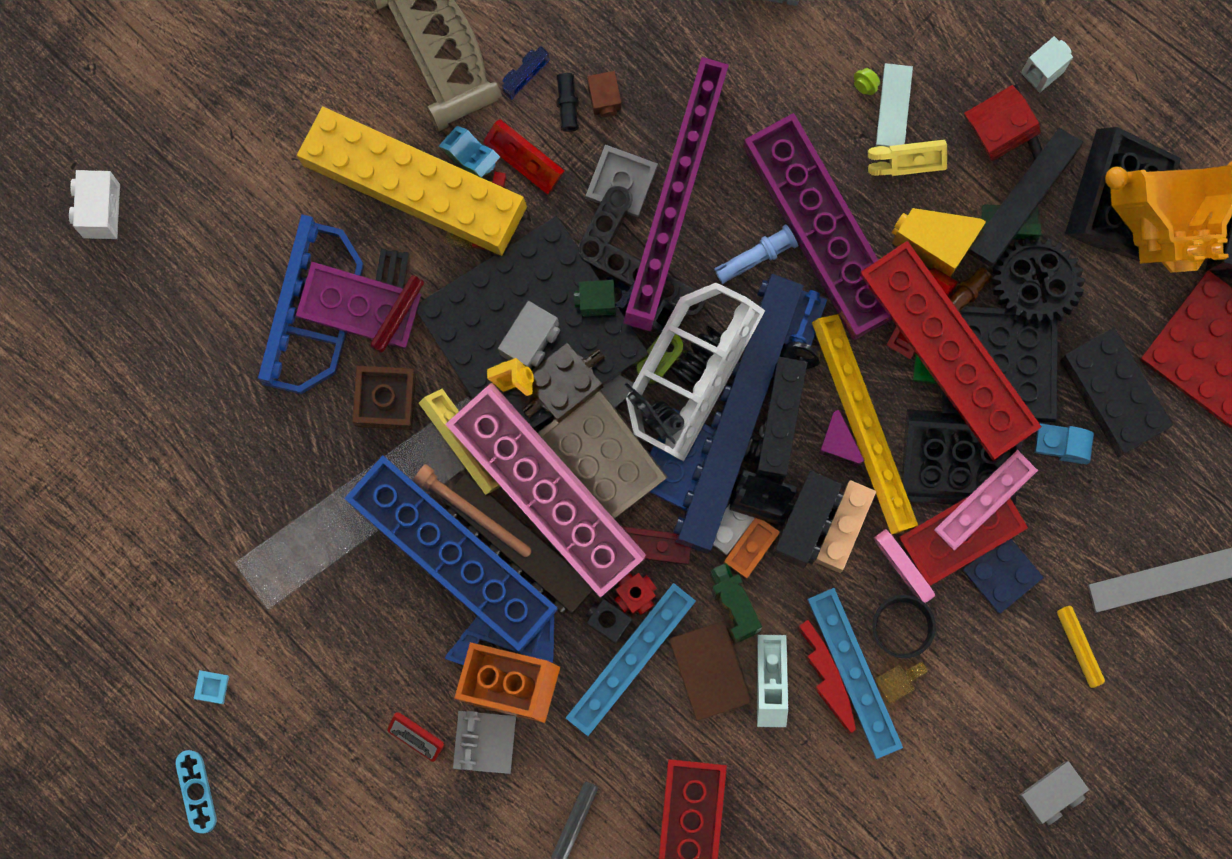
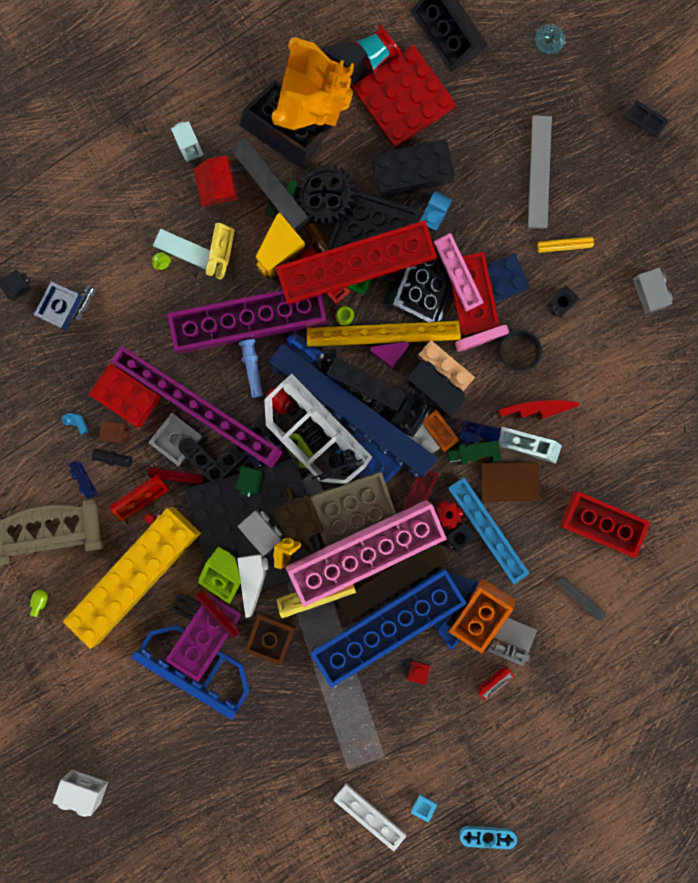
camera: 65 degrees left, 5 degrees up
nougat piece [413,464,531,557] -> none
dark azure brick [439,126,500,178] -> none
dark azure plate [807,588,903,759] -> none
clear yellow plate [875,662,928,704] -> none
none -> lime cylinder [30,590,48,617]
none -> dark azure arm [62,413,90,435]
none -> red brick [88,363,162,428]
none -> dark red axle [148,467,205,485]
none -> lime slope [198,547,241,604]
none -> white slope [237,554,269,618]
none -> red head [266,386,295,414]
none -> white plate [334,783,406,851]
none -> lime plate [335,306,354,325]
none -> red plate [407,660,431,685]
none -> clear blue plate [459,420,501,444]
none -> black brick [547,285,580,318]

